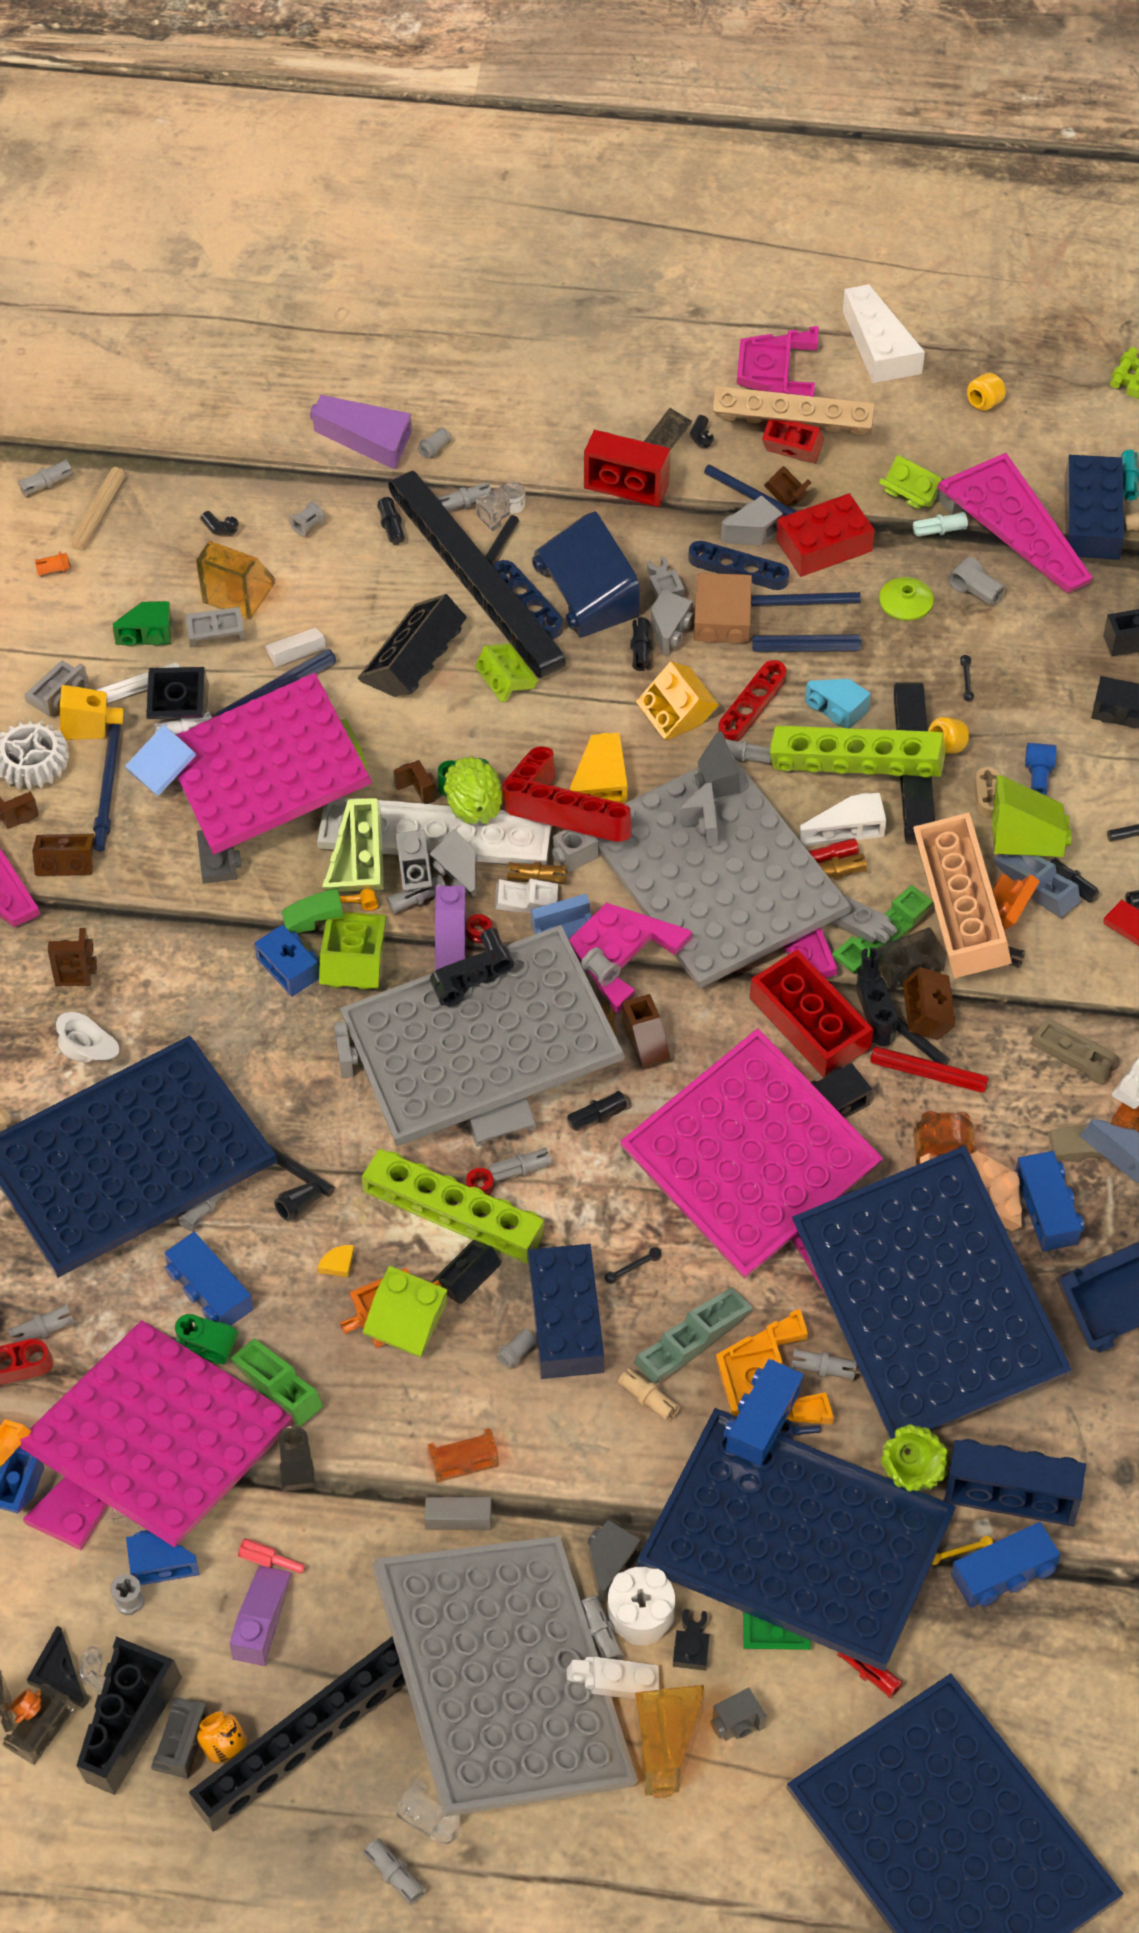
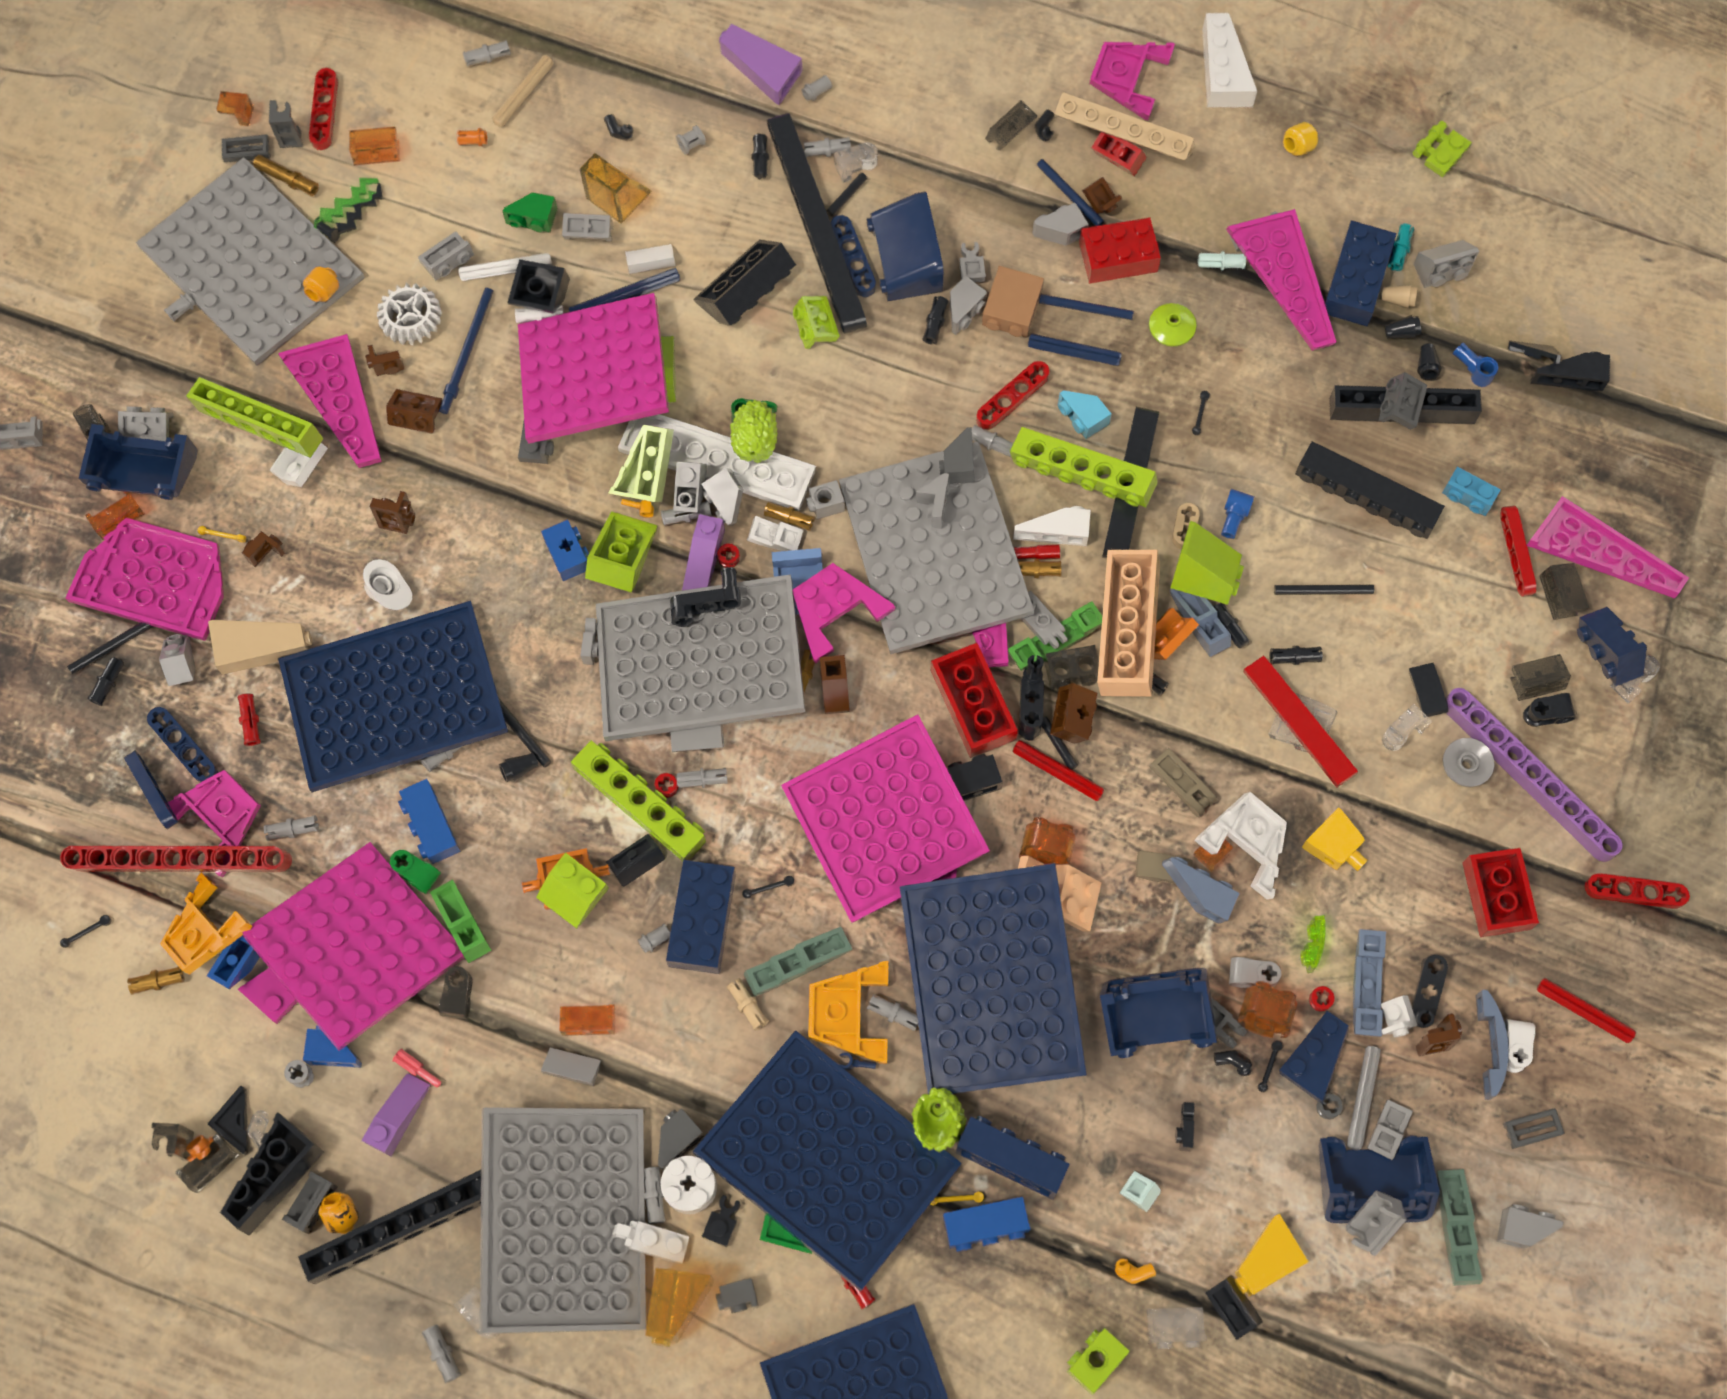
camera: 15 degrees right, 15 degrees up
yellow torso [60,685,123,740] -> none
light blue slope [125,724,197,796] -> none
bright green slope [282,888,343,933] -> none
yellow tile [317,1245,355,1277] -> none
reddish brown bracket [394,760,437,804] -> none
red beam [502,746,632,842] -> none
black axle [567,1091,627,1131] -> none
yellow slope [570,732,628,803] -> none
light grey bush [581,947,621,986] -> none
red brick [584,429,670,507] -> none
yellow slope [636,661,719,741] -> none
dark blue beam [688,541,790,590] -> none
blue brick [724,1359,804,1466] -> none
lime bracket [878,455,945,509] -> none
yellow head [928,717,969,754] -> none
light grey piece [948,557,1006,606] -> none
blue brick [1015,1150,1084,1252] -> none

